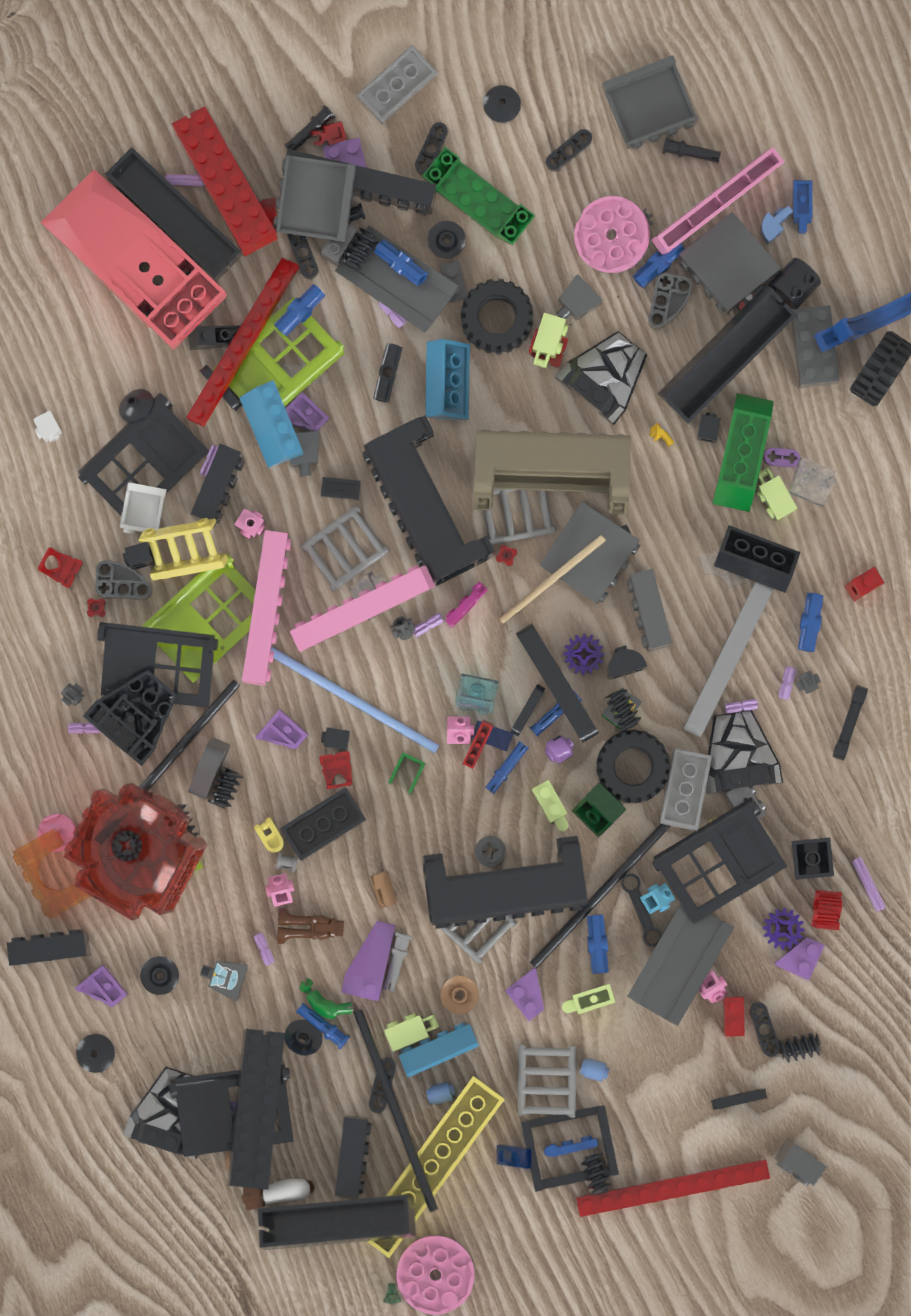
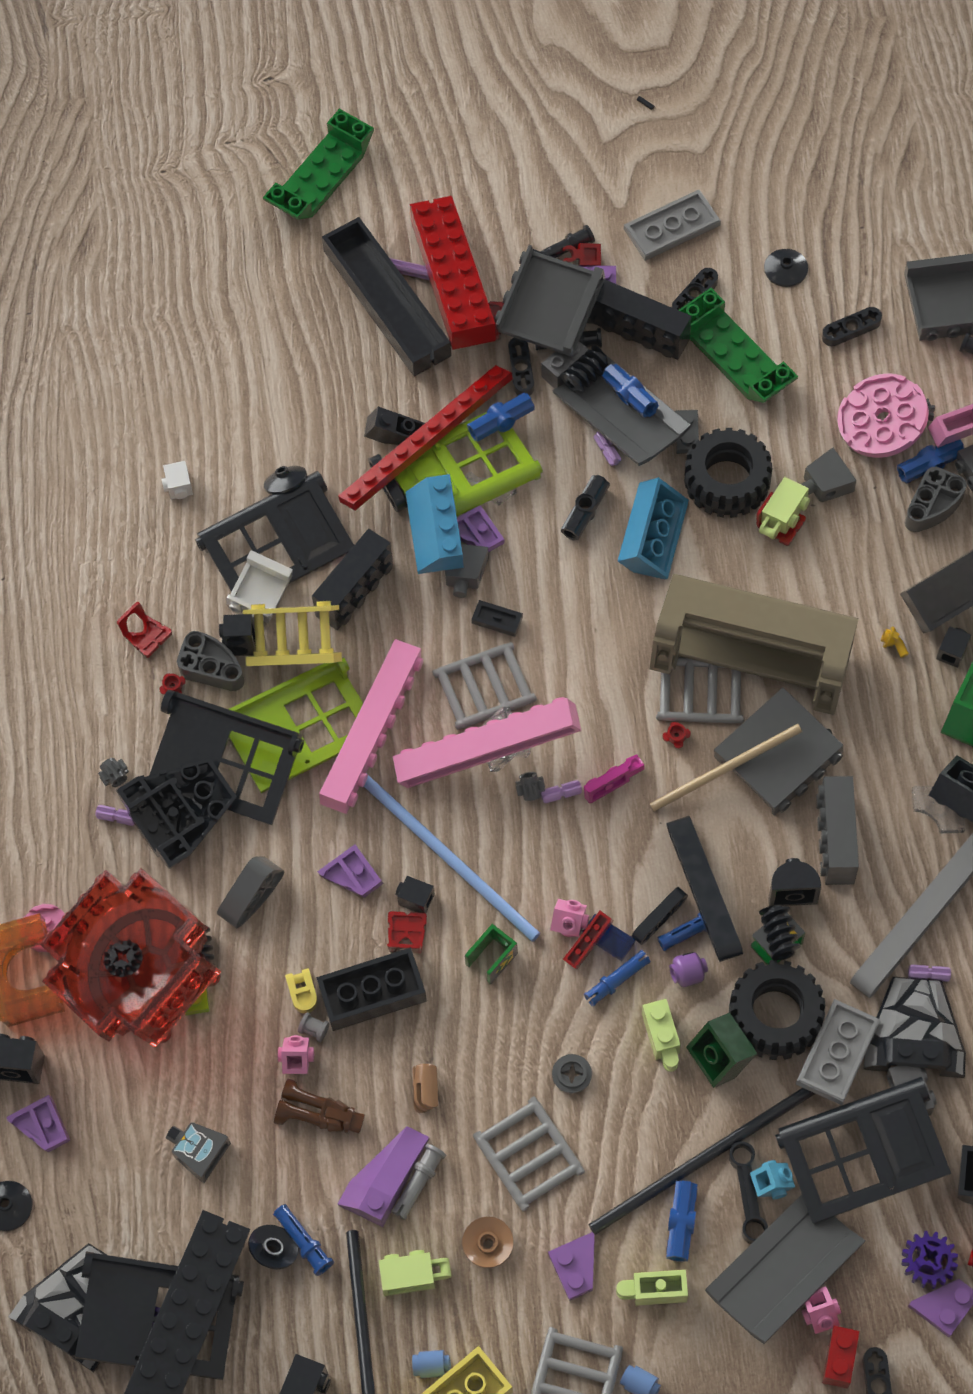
camera: 15 degrees right, 20 degrees down
coral piece [40,169,227,350] -> none
black piece [94,680,240,845] -> none
black dish [140,956,179,995] -> none
black piece [207,766,244,809] -> none
bright pink brick [234,508,266,539] -> none
lavender piece [254,933,275,966] -> none
green arm [299,978,353,1019] -> none
black piece [362,415,495,586] -> none
black beam [369,1057,396,1113] -> none
dark azure slope [399,1022,479,1078] -> none
black piece [422,836,588,929] -> none
black dish [428,221,466,259] -> none
clear light blue brick [455,673,499,715] -> none
wedge [555,331,647,425] -> none
dark purple gear [563,633,605,675] -> none
none -> green slope [263,108,374,220]

